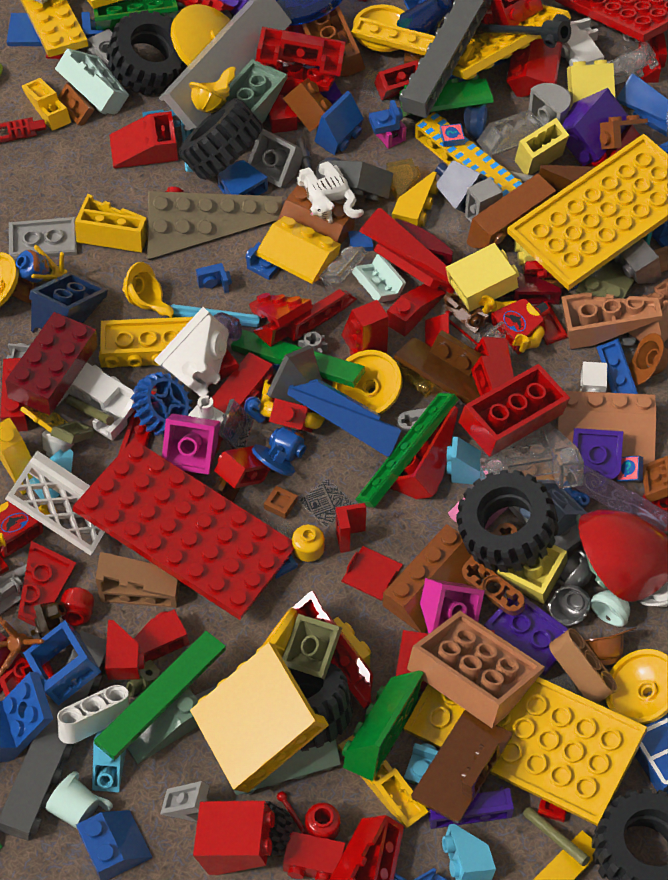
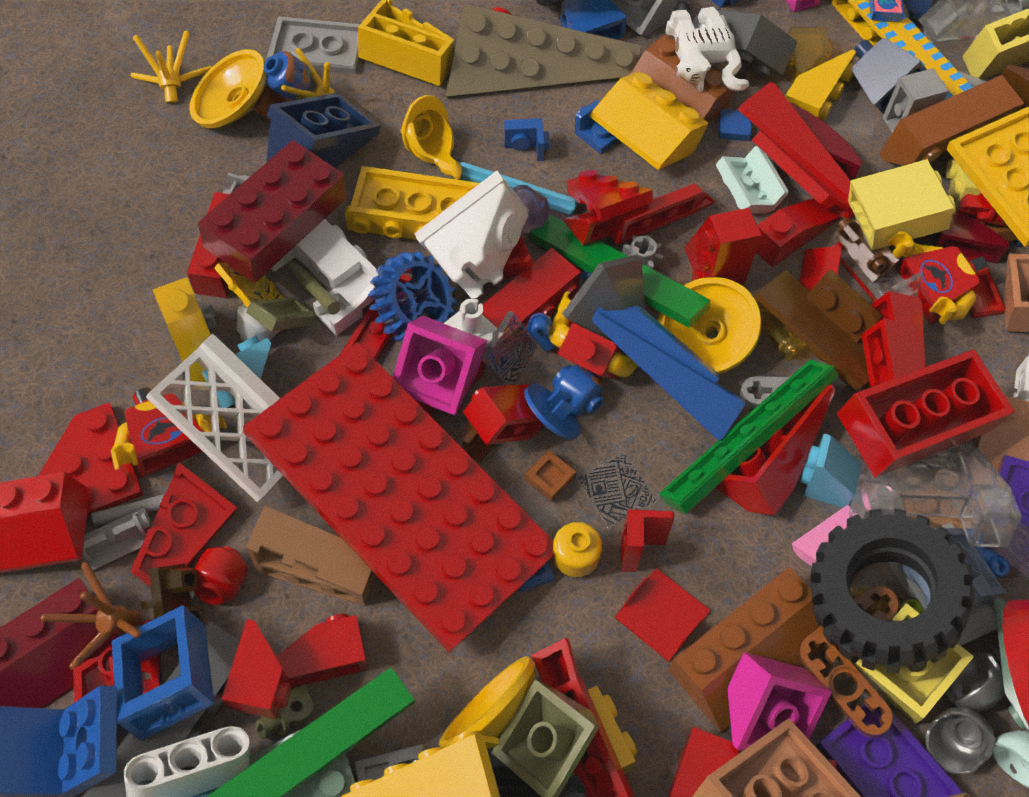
camera: 10 degrees right, 5 degrees up
clear bracket [319,246,368,293] -> none

